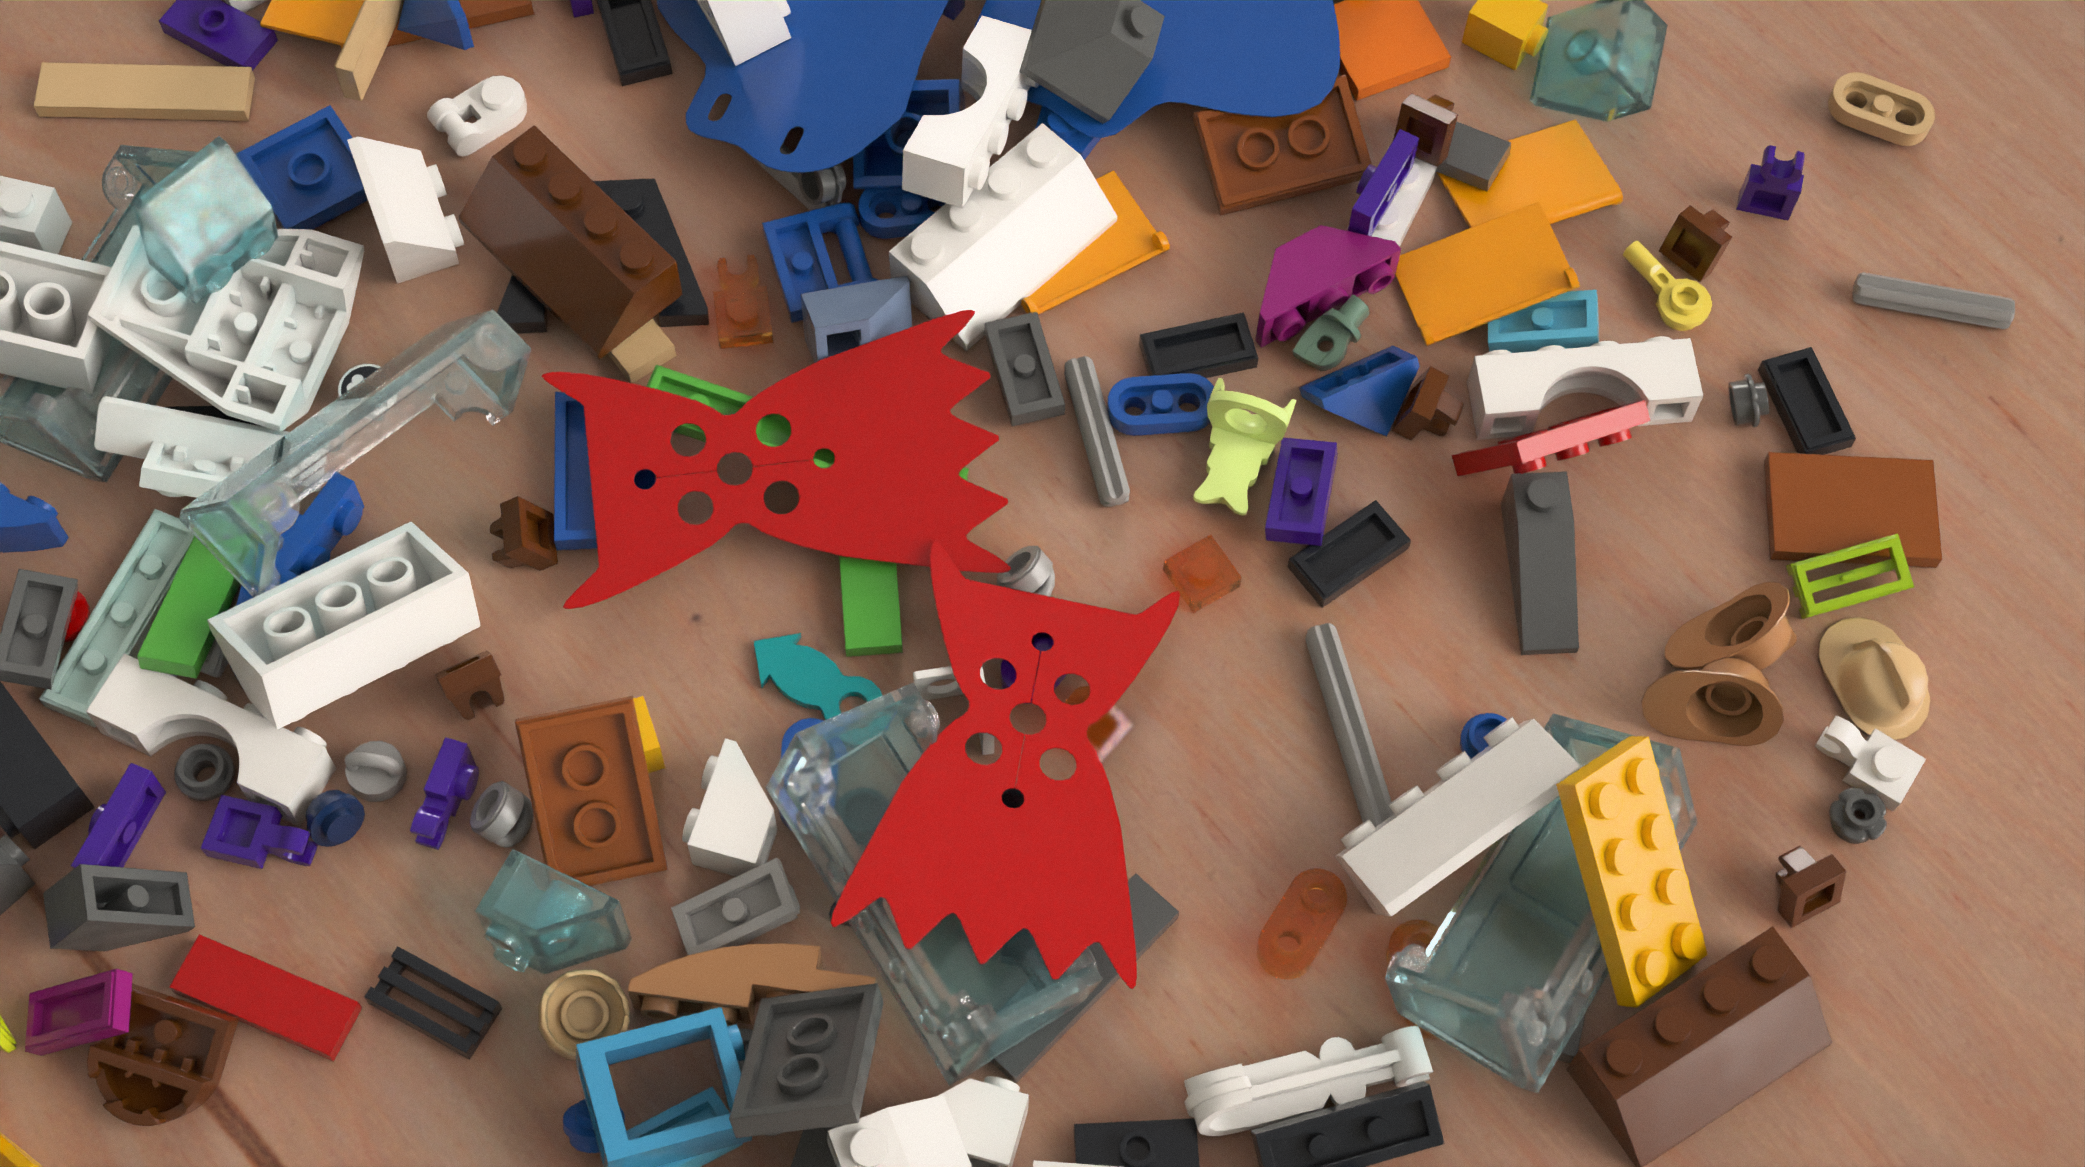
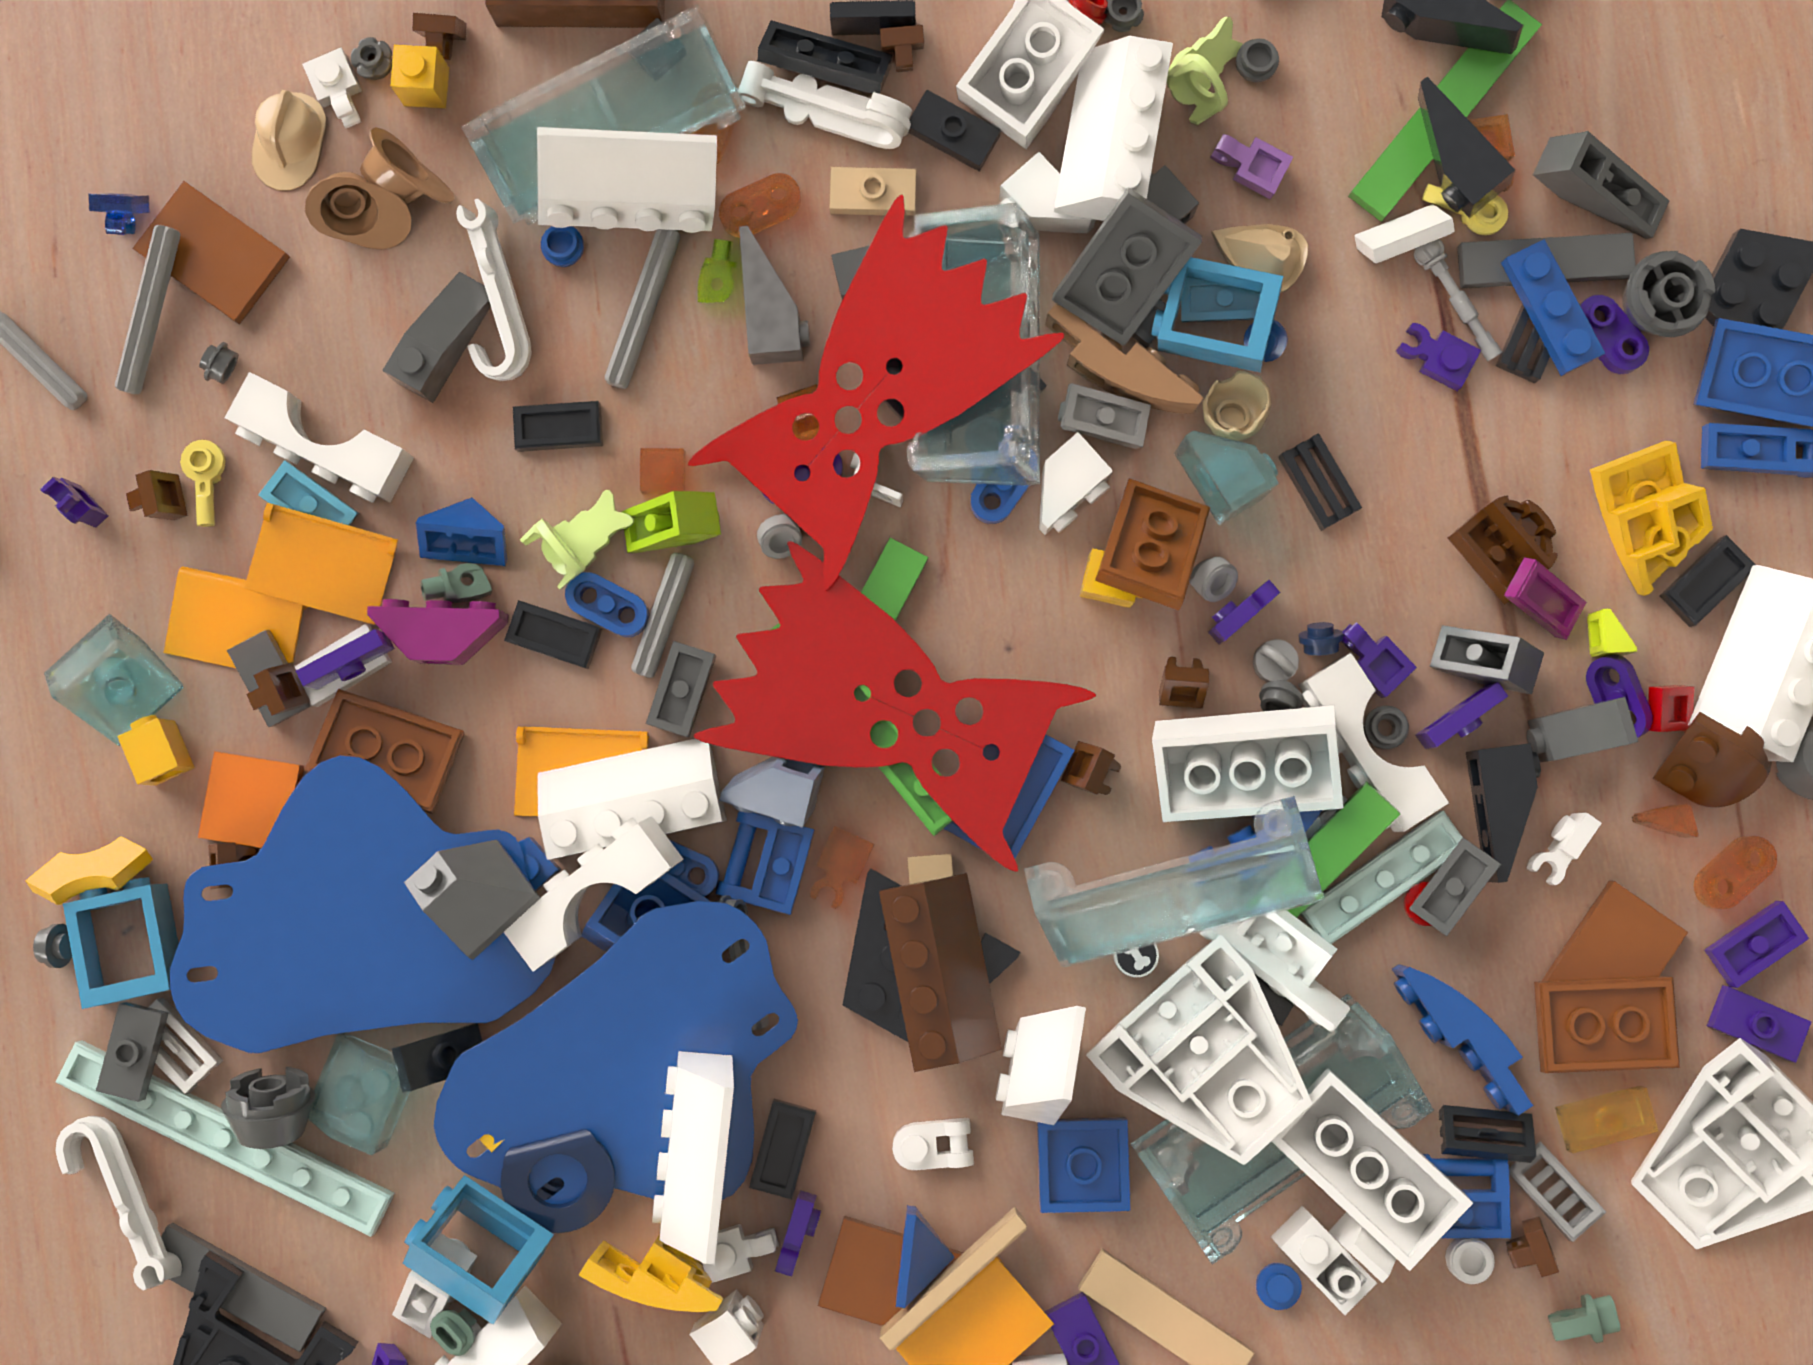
camera: 140 degrees left, 20 degrees up
clear light blue slope [132,136,279,304] -> none
red tile [169,934,362,1062] -> none
teal brick [754,633,884,738] -> none
dark purple plate [1265,437,1338,546] -> none
reddish brown tile [1392,366,1464,440] -> none
wing [1451,400,1651,476] -> none
yellow plate [1556,736,1708,1008] -> none
black tile [1758,347,1856,455] -> none
lime tile [1786,534,1914,619] -> none
none -> clear blue tile [88,193,150,235]
none -> light grey axle [115,225,181,394]
none -> yellow brick [390,45,449,109]
none -> white piece [456,199,532,381]
none -> lime slope [621,491,721,553]
none -> clear neon green piece [697,238,737,303]
none -> flat silver slope [739,226,810,365]
none -> tan plate [830,167,916,216]
none -> blue plate [1256,1263,1302,1310]
none -> dark grey plate [1259,680,1304,711]

